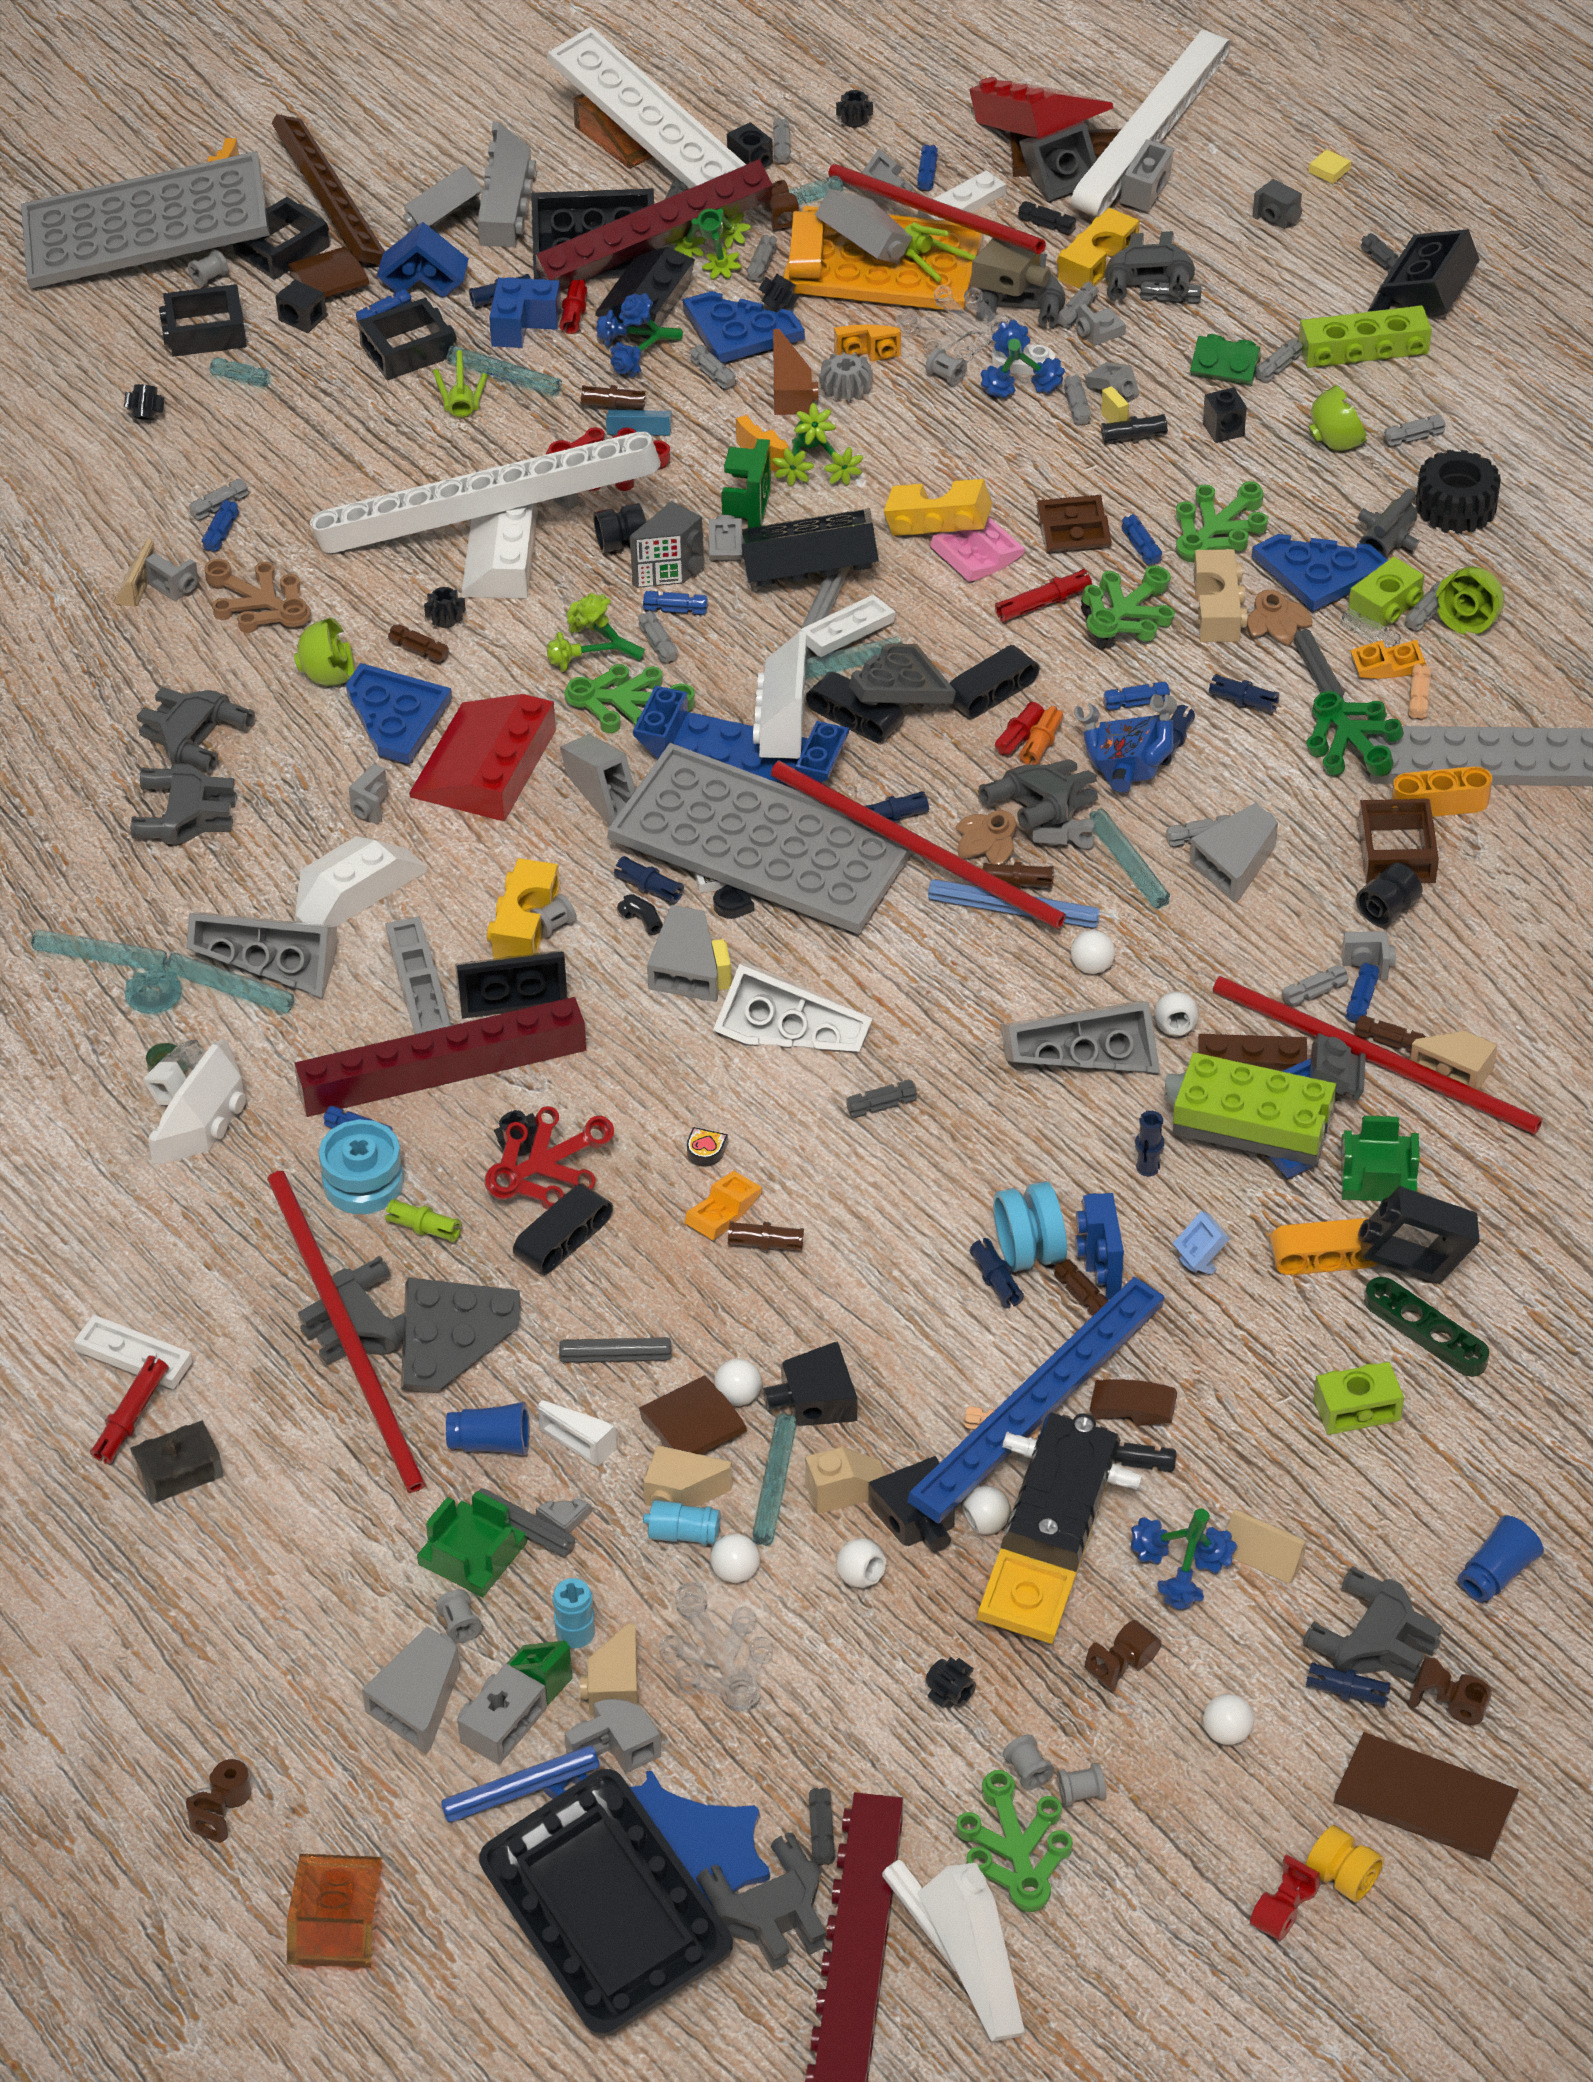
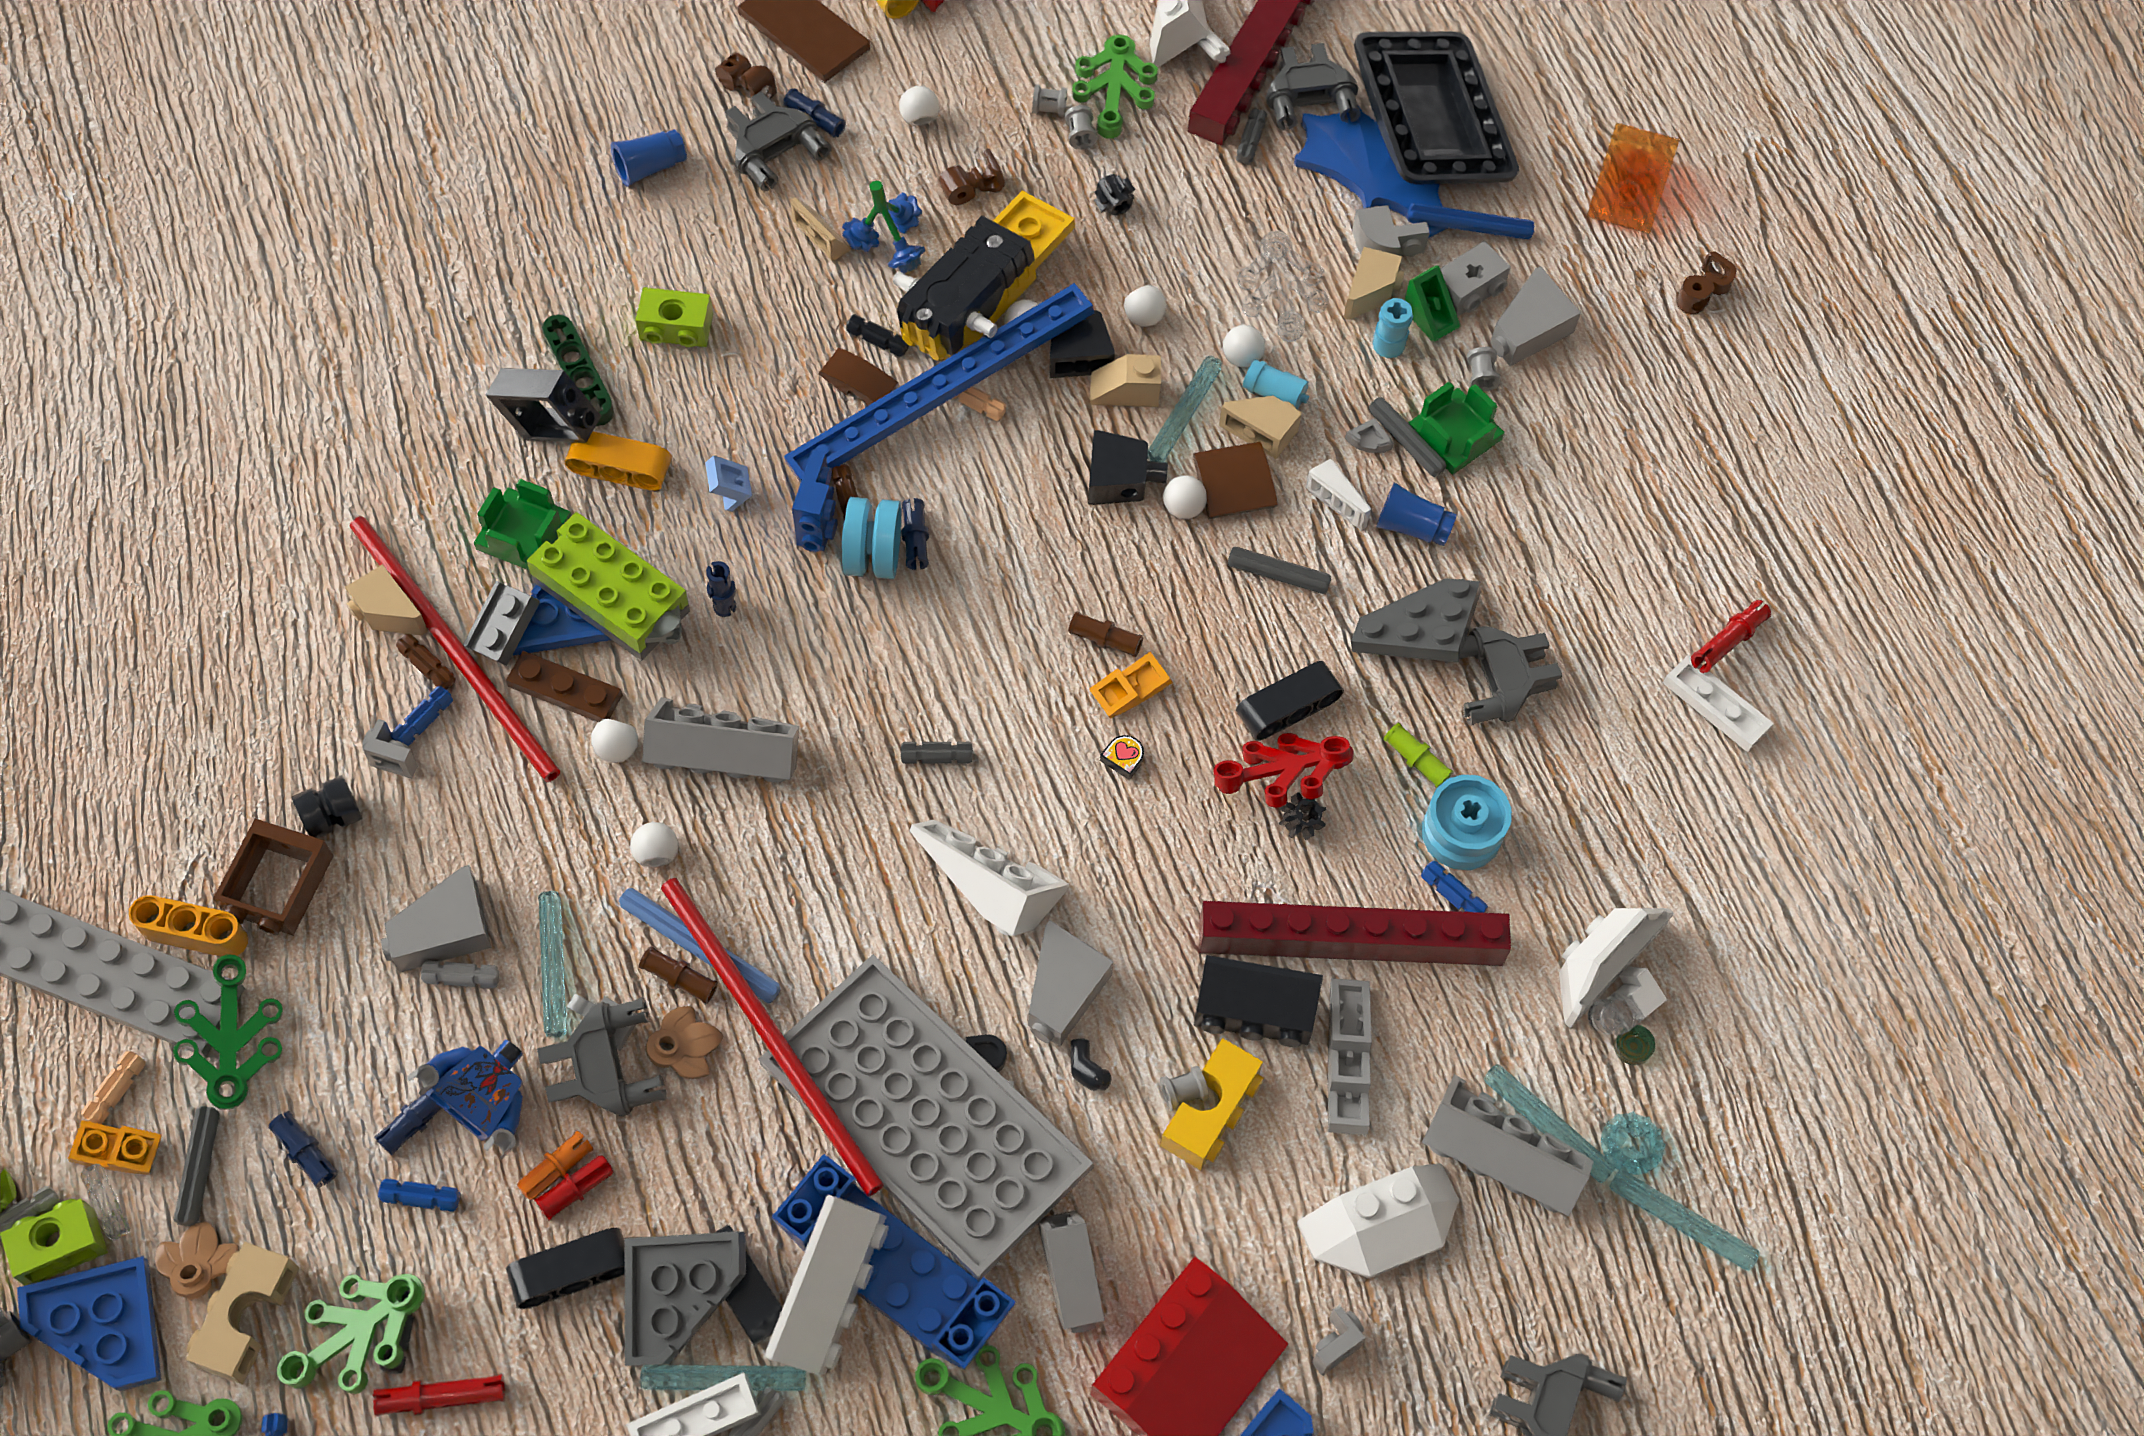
camera: 165 degrees left, 15 degrees up
clear smoke brick [130,1420,224,1505] -> none
red piece [267,1171,425,1493] -> none
dark blue pin [614,856,684,904] -> none
light yellow tile [712,939,732,990] -> none
dark blue pin [865,791,929,823] -> none
light grey axle [1282,965,1349,1007] -> none

